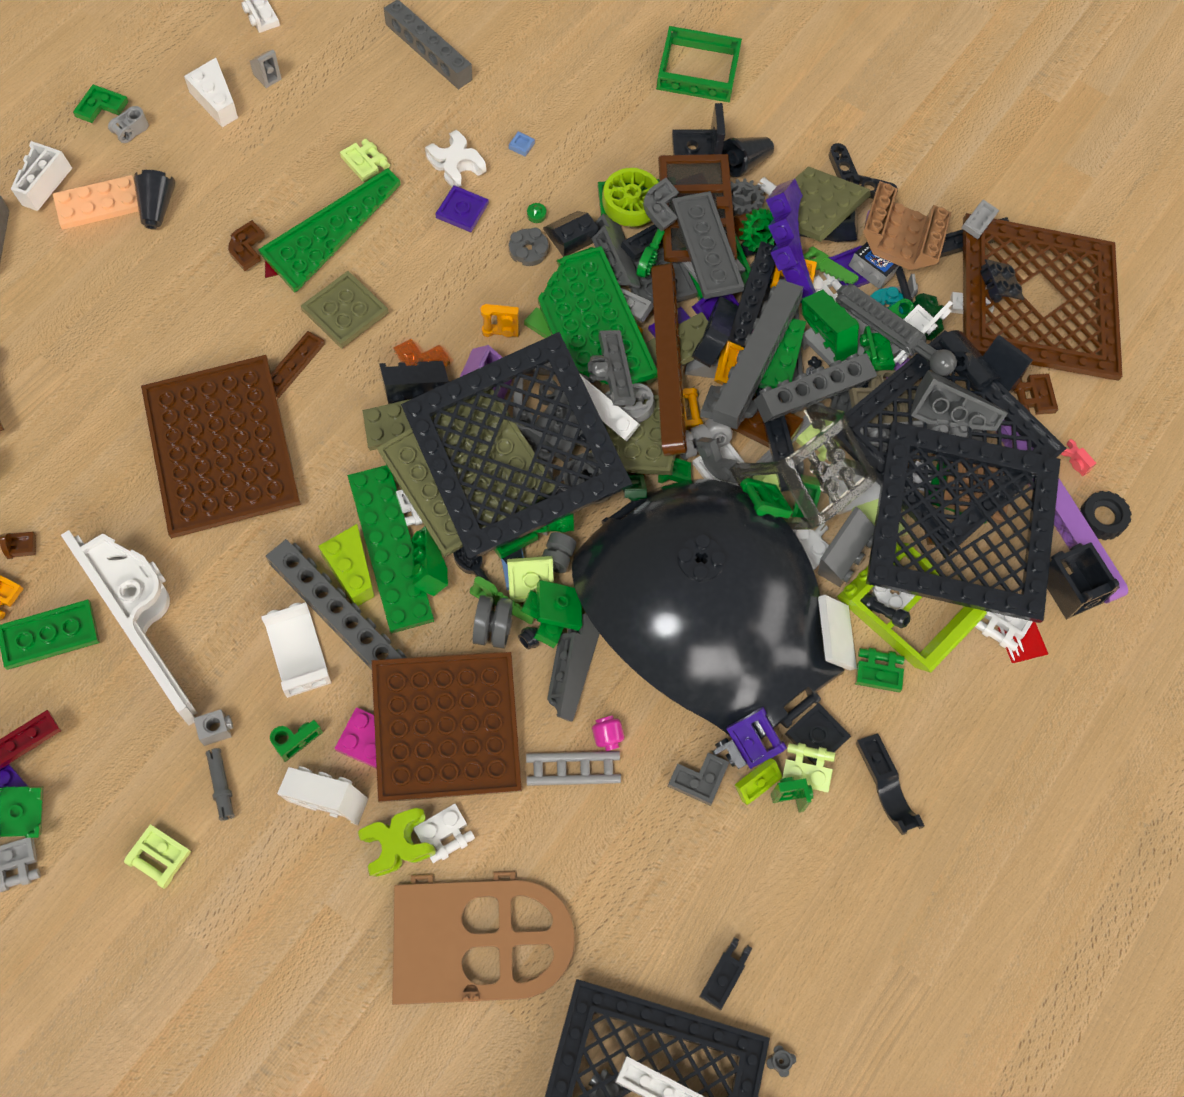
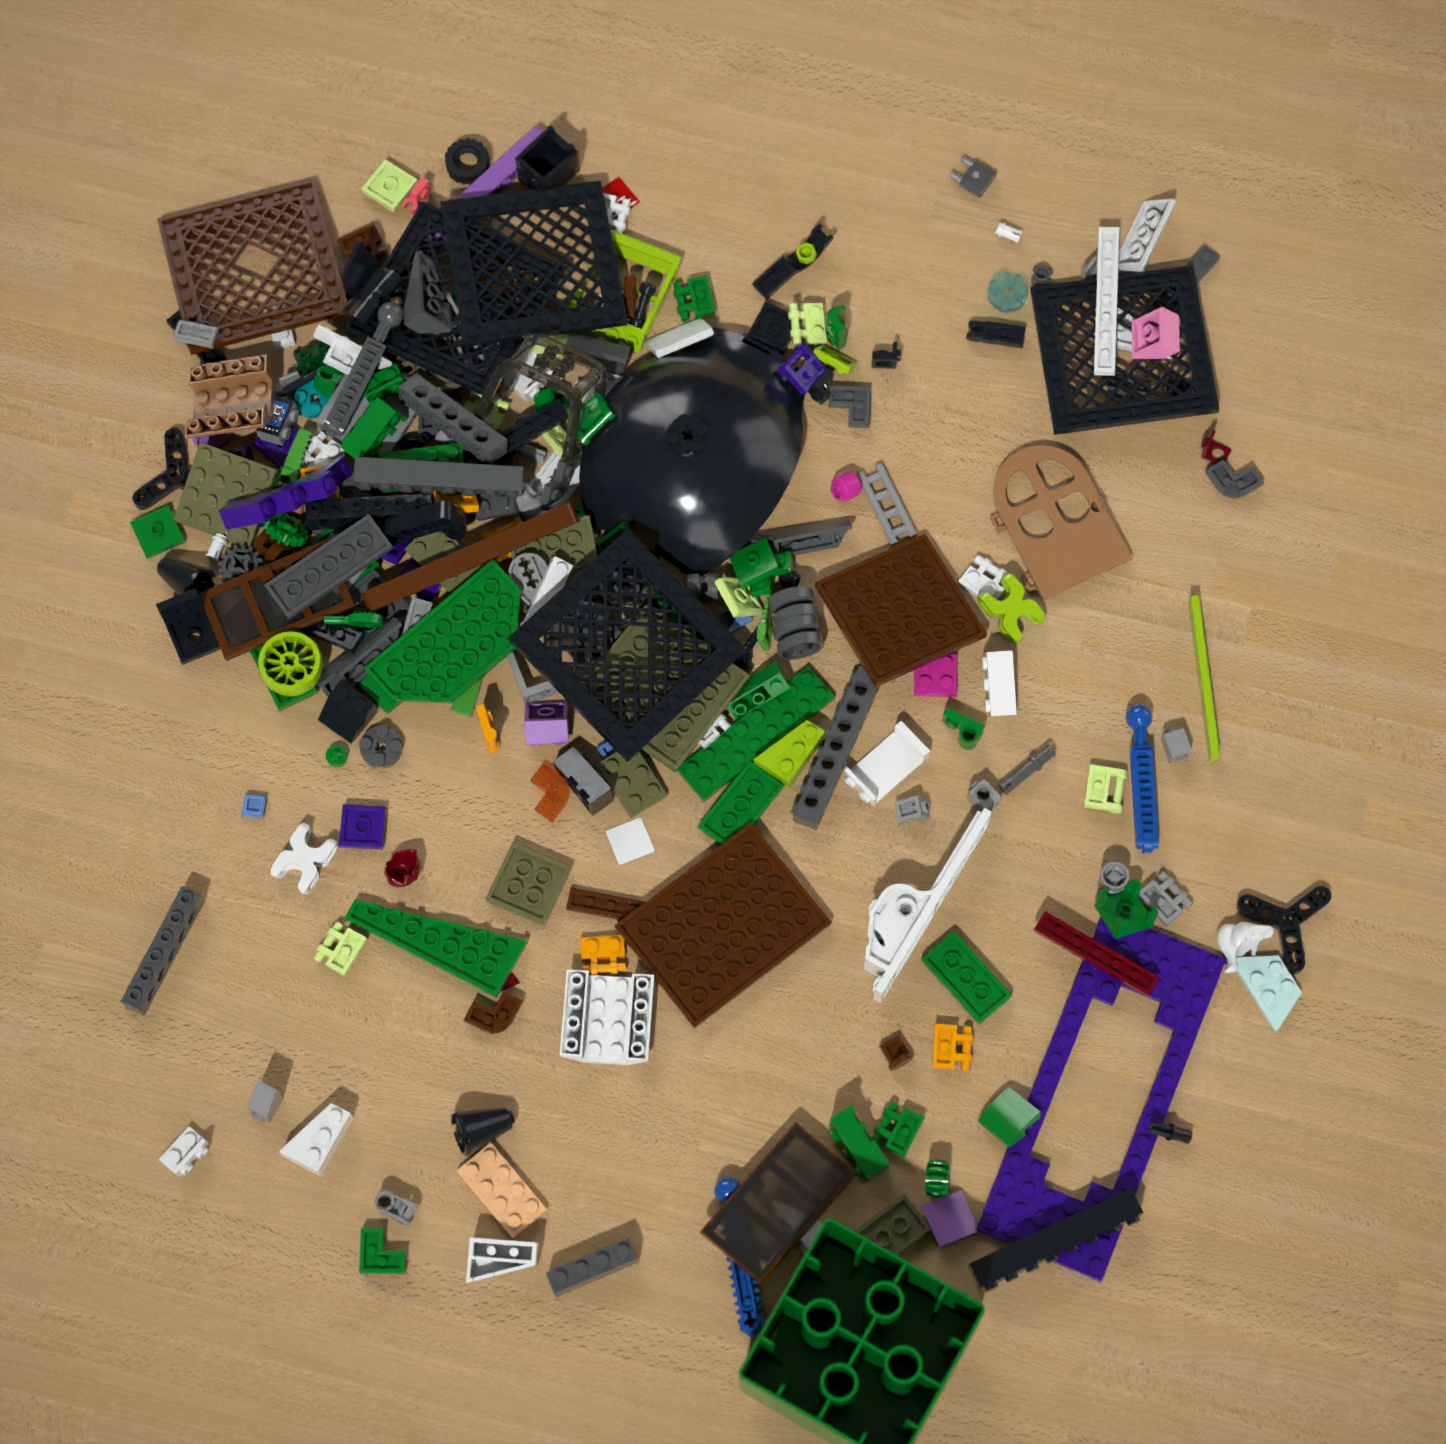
camera: 105 degrees left, 5 degrees up
dark grey plate [588,330,636,406] -> none
dark grey plate [643,178,679,232] -> none
green window [656,26,742,103] -> none
black hinge [980,259,1024,303] -> none
none -> green plate [130,505,185,559]
none -> yellowish green plate [361,159,418,213]
none -> dark red hair [384,849,421,887]
none -> white slope [560,969,654,1065]
none -> light orange plate [580,935,626,975]
none -> white sticker [606,817,655,865]
none -> reddish brown pin [623,276,638,319]
none -> green plate [698,761,784,845]
none -> dark grey wheel [772,614,824,660]
none -> lime tile [796,242,817,264]
none -> black bracket [871,342,901,369]
none -> light grey bracket [895,795,931,824]
none -> dark grey piece [949,156,997,198]
none -> clear light blue plate [987,272,1028,313]
none -> white pin [995,222,1022,243]
none -> light grey wheel [1098,862,1129,896]
none -> blue gear [1125,704,1159,854]
none -> light grey brick [1161,728,1192,764]
none -> lime tile [1188,595,1220,762]

